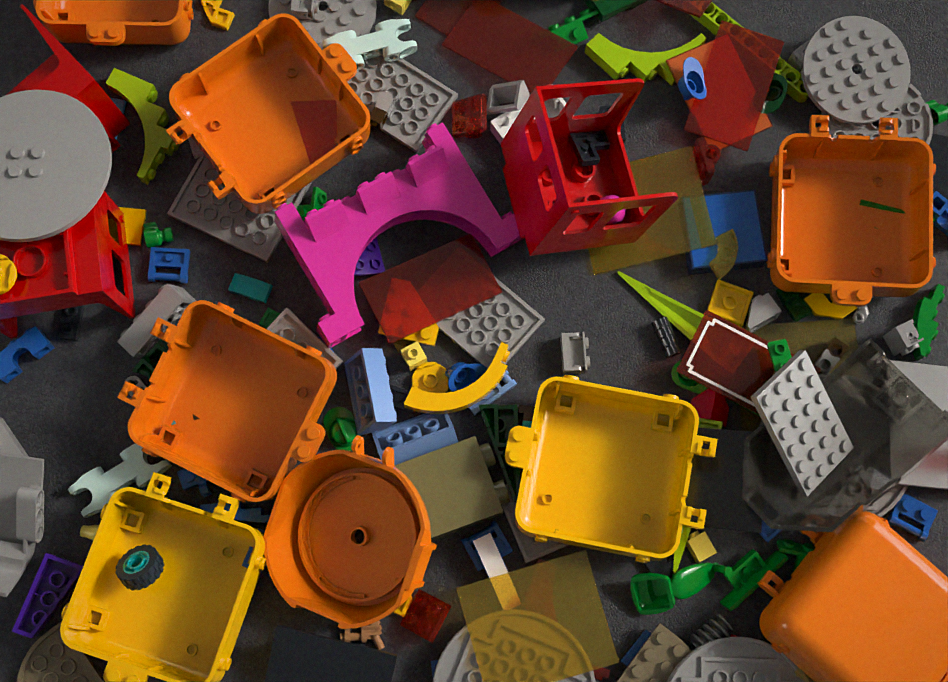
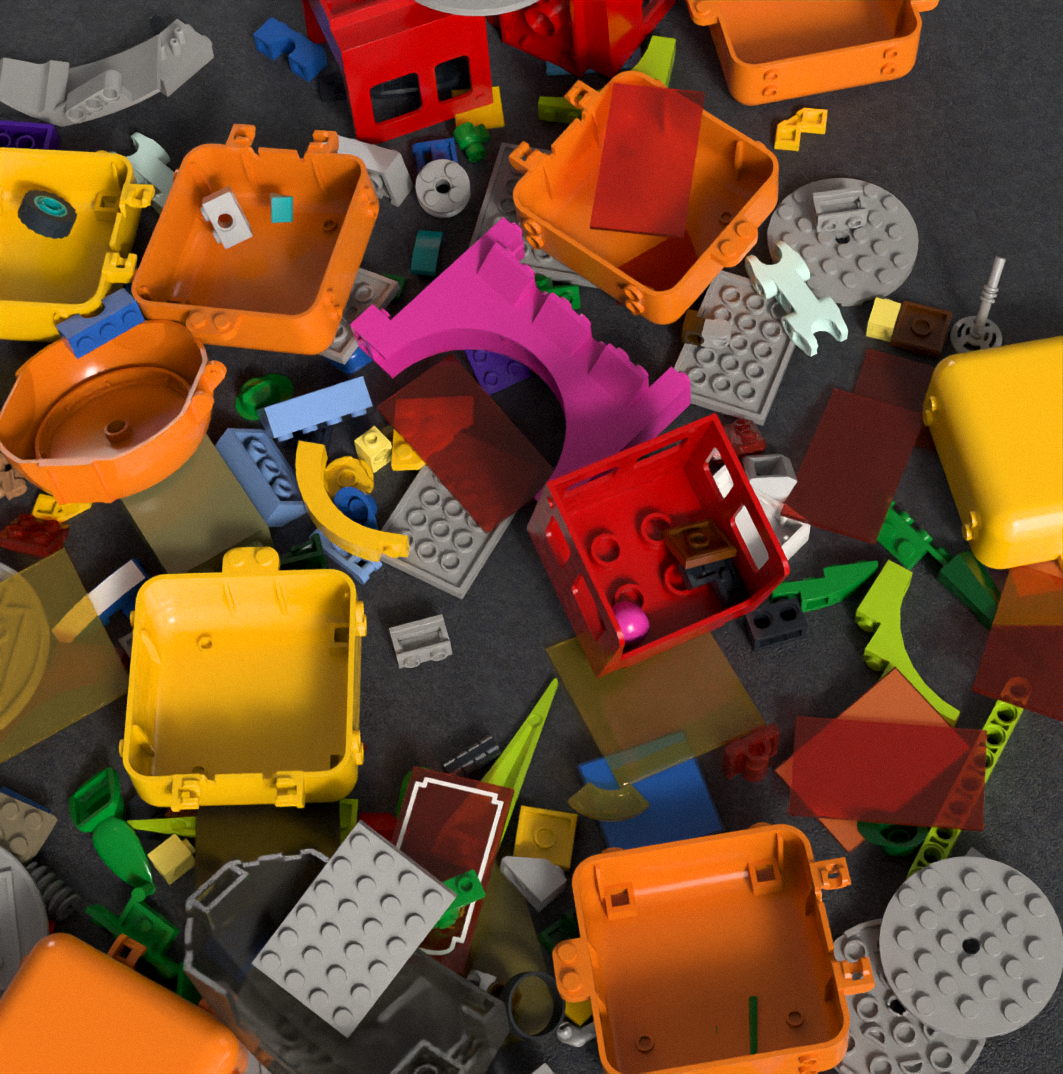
camera: 85 degrees right, 15 degrees down
blue piece [678,57,707,100] -> none
none -> blue arch [56,288,145,359]
none -> brick [200,185,253,249]
none -> teal slope [270,193,293,223]
none -> light grey wheel [415,159,470,218]
none -> black tyre [499,971,566,1040]
none -> clear red piece [590,83,705,239]
none -> reddish brown plate [661,518,737,569]
none -> green slope [769,560,878,612]

